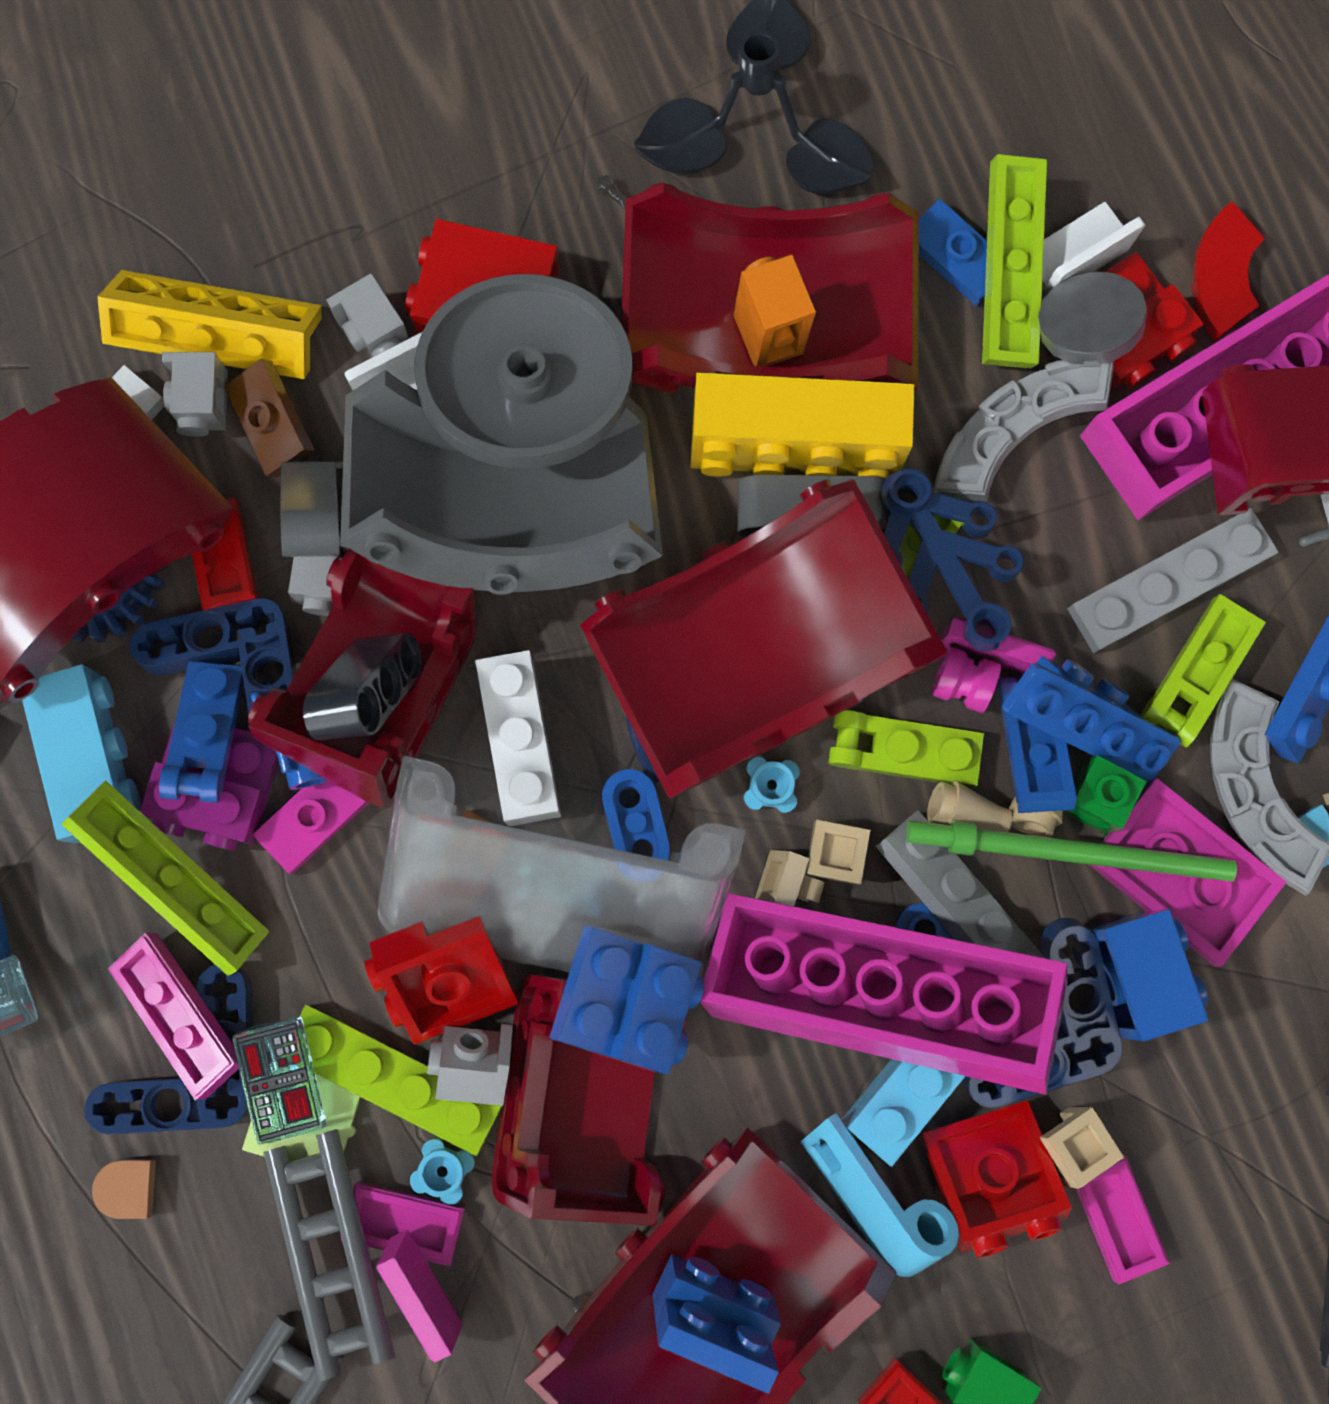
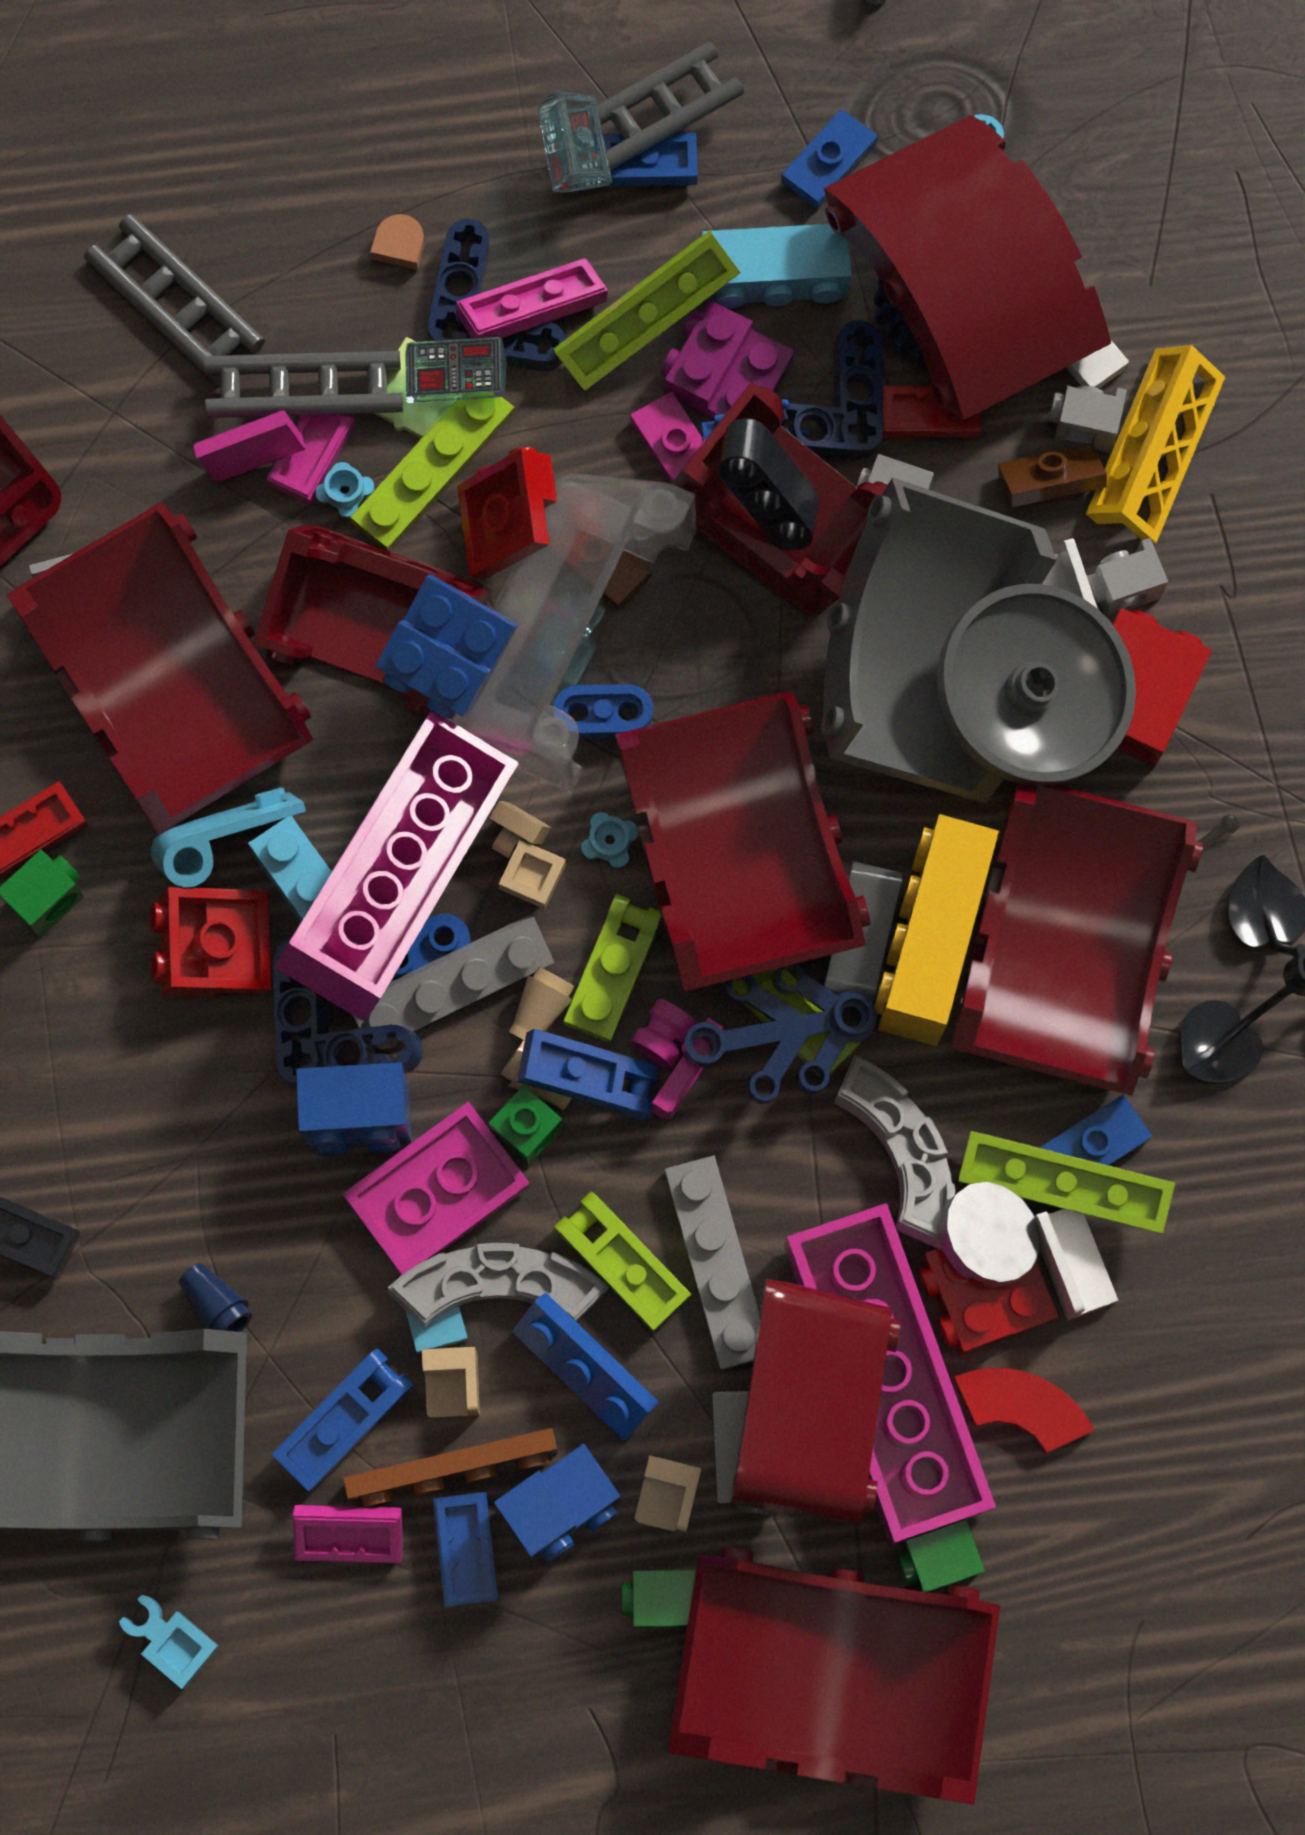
camera: 105 degrees right, 5 degrees down
blue plate [159,661,244,803] -> none
dark grey beam [280,461,339,557] -> none
light grey brick [427,1024,513,1106] -> none
white brick [475,650,562,827] -> none
blue plate [652,1254,781,1394] -> none
orange brick [734,255,816,367] -> none
bright green bar [905,820,1237,882] -> none
blue bracket [1002,655,1181,782] -> none
tan panel [1040,1107,1124,1189] -> none
dark pink tile [1076,1154,1170,1285] -> none

